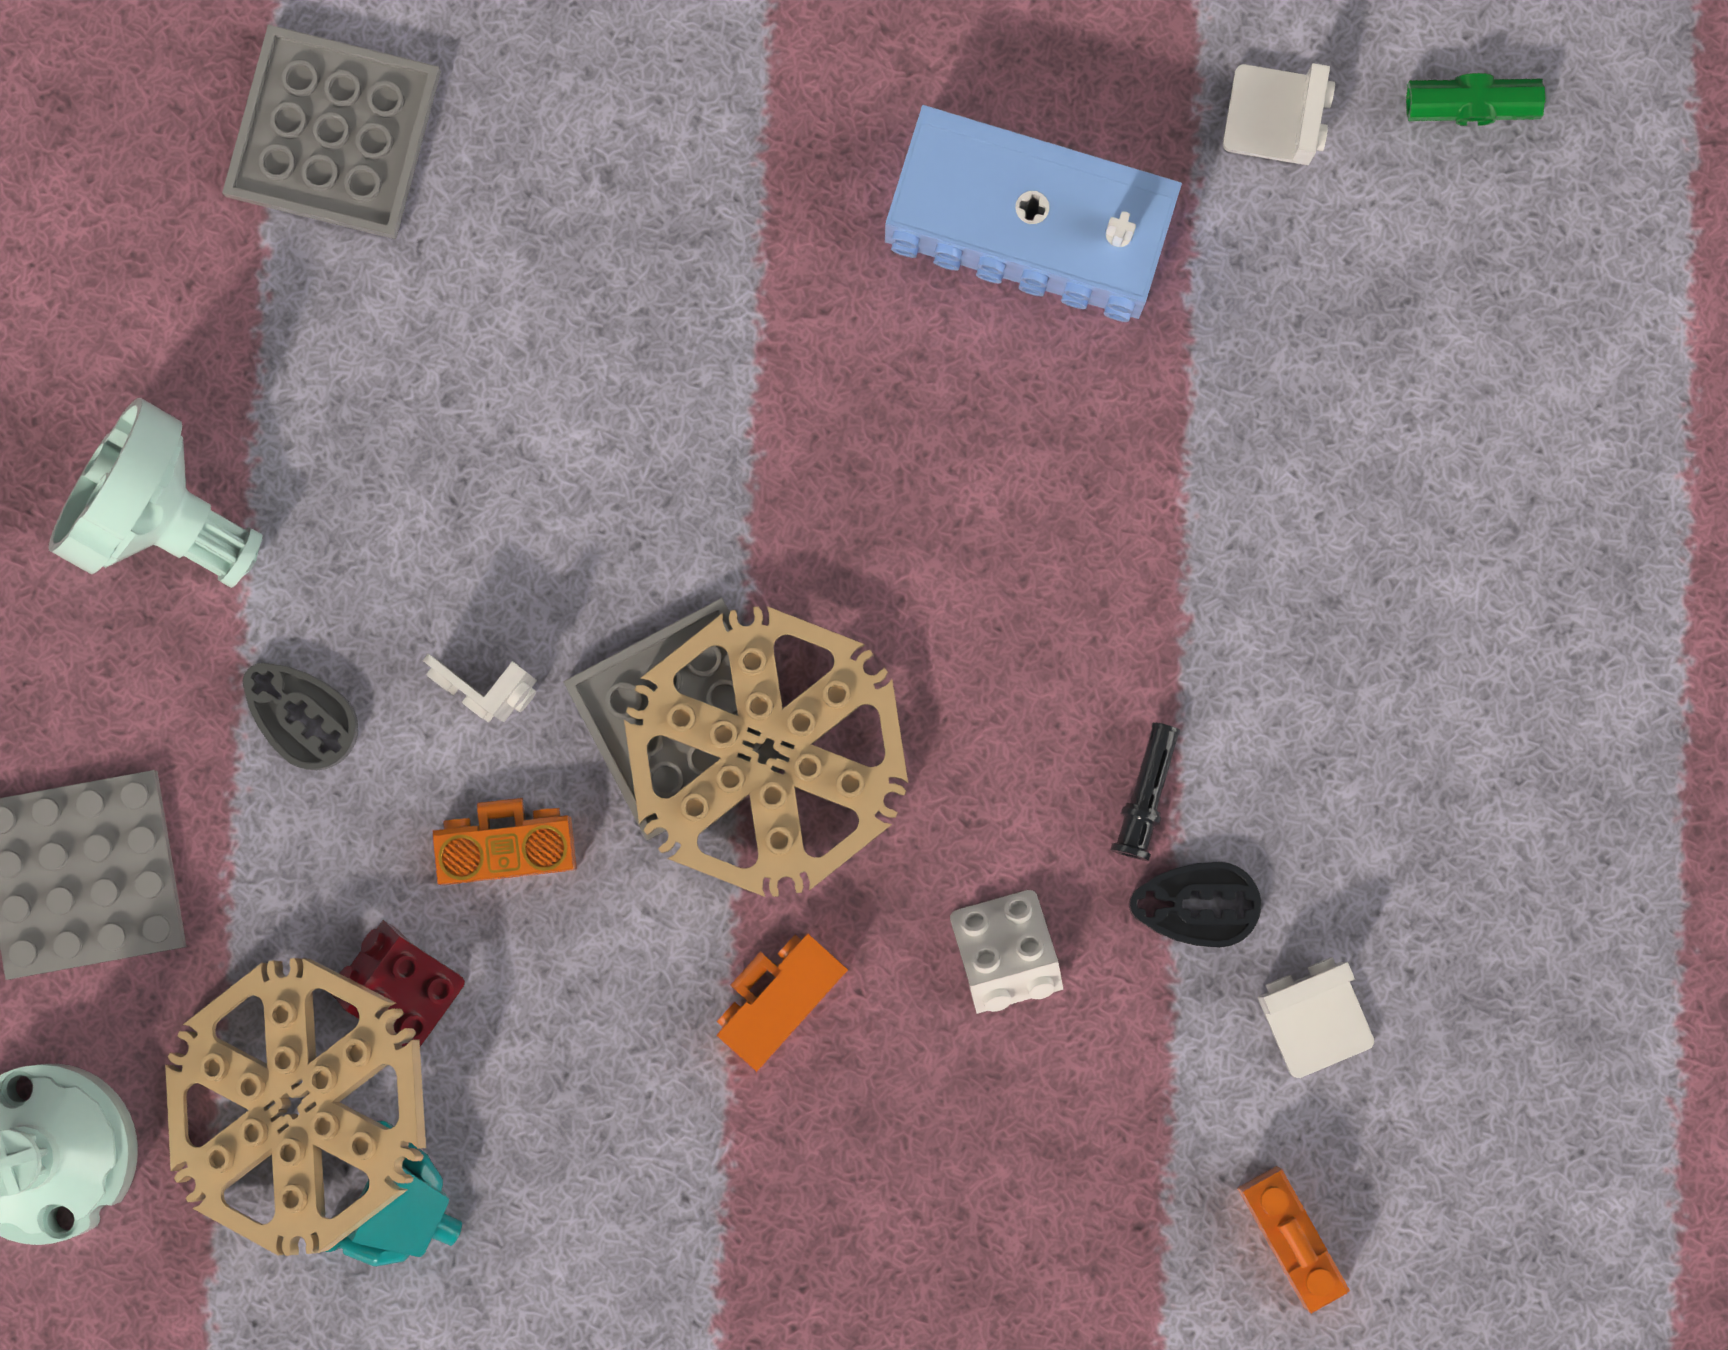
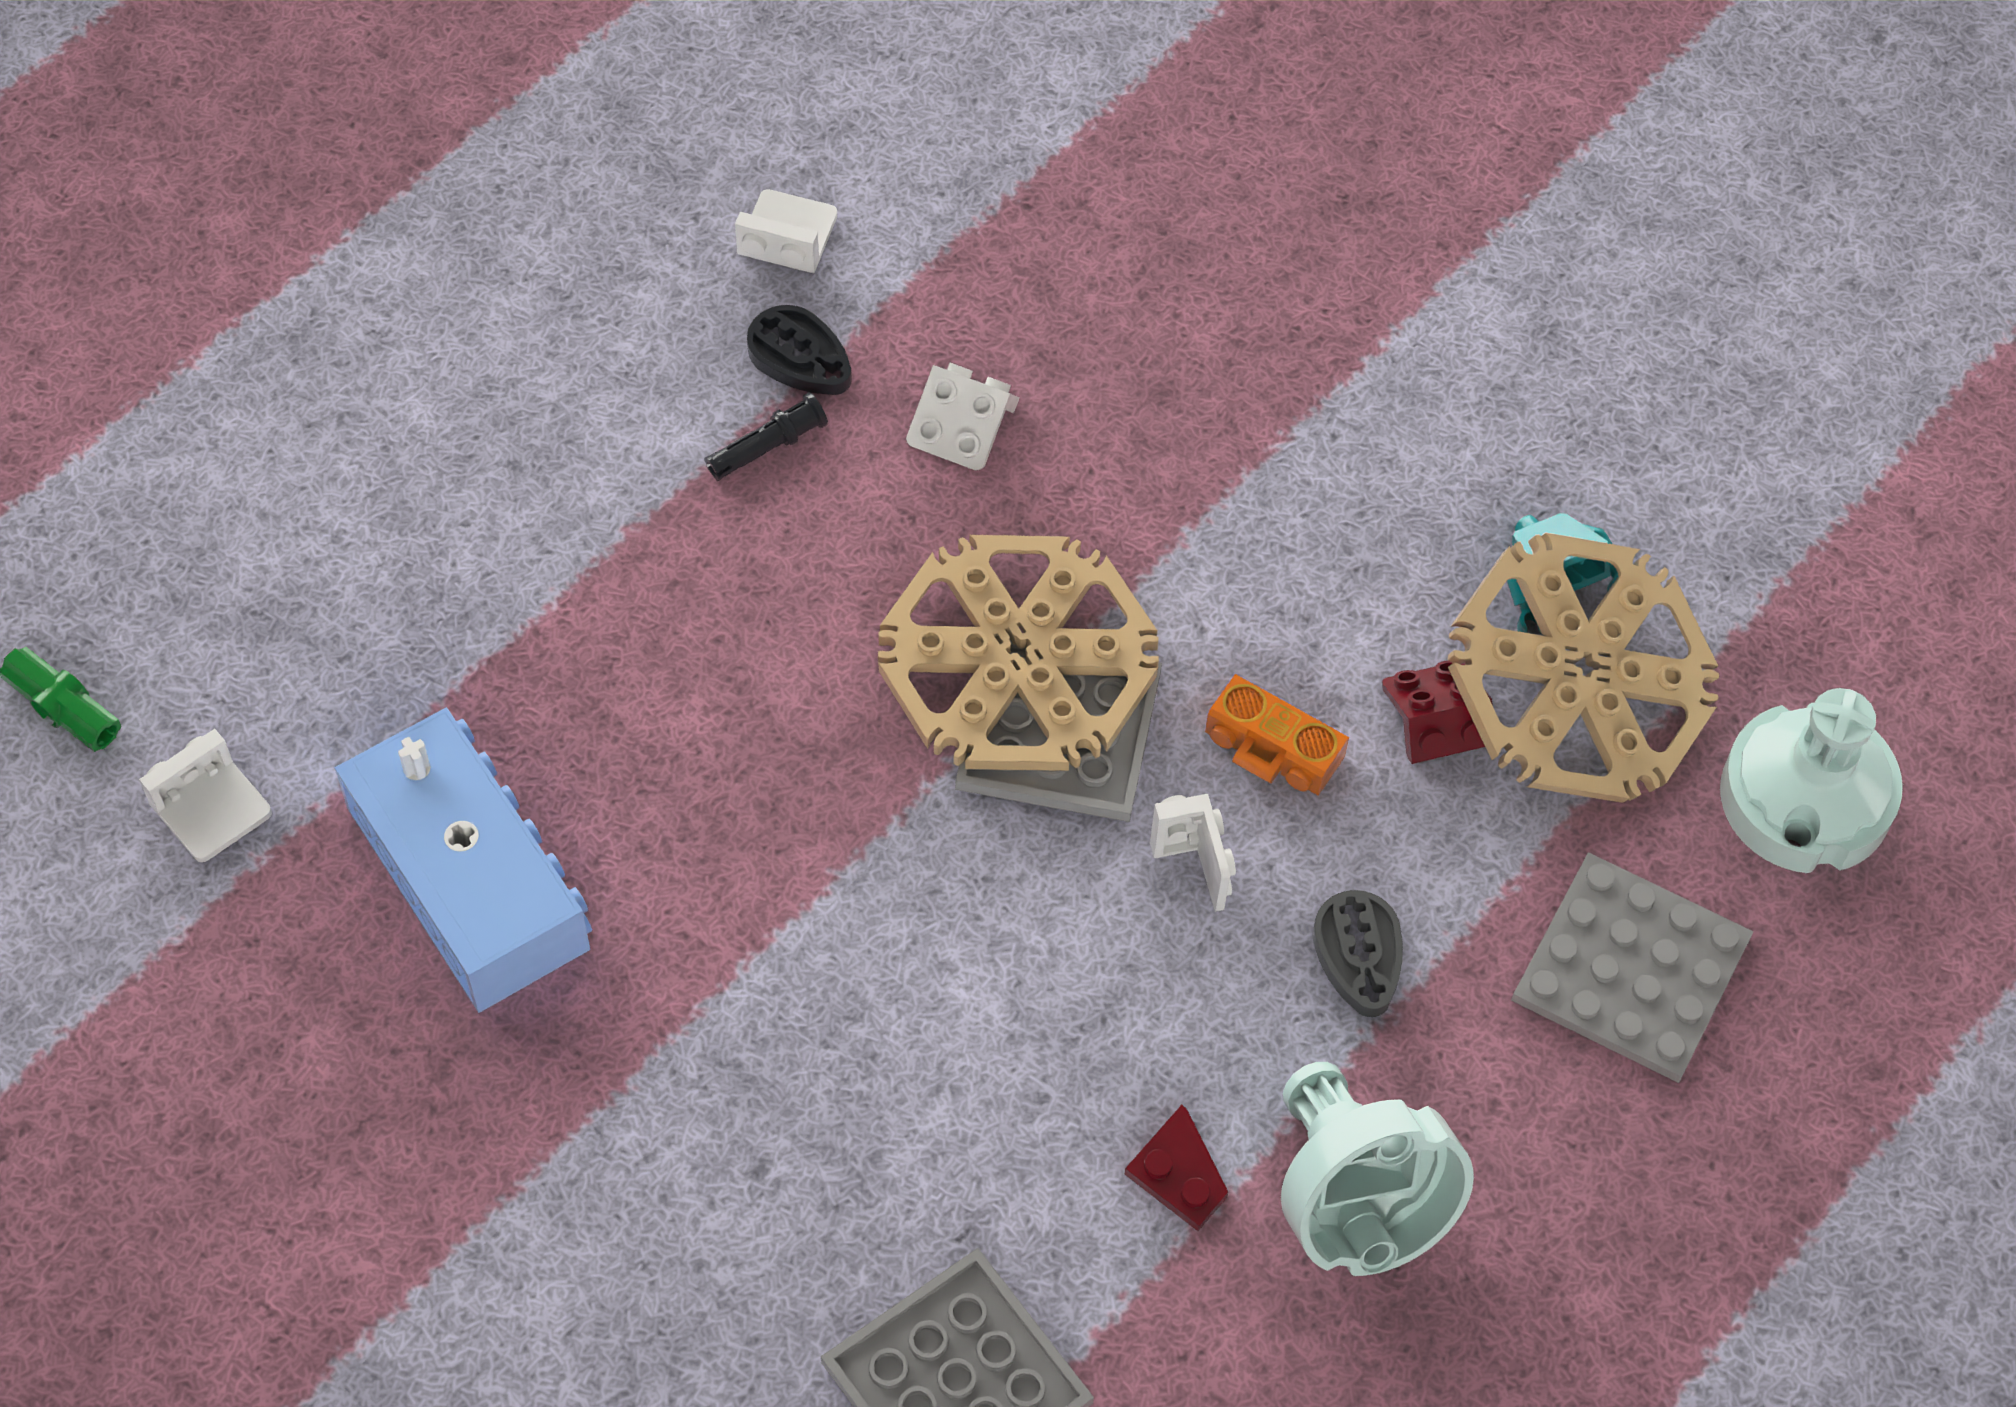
camera: 145 degrees left, 25 degrees down
orange piece [716,933,849,1072] -> none
orange piece [1237,1166,1350,1314] -> none
none -> dark red wing [1124,1104,1228,1231]

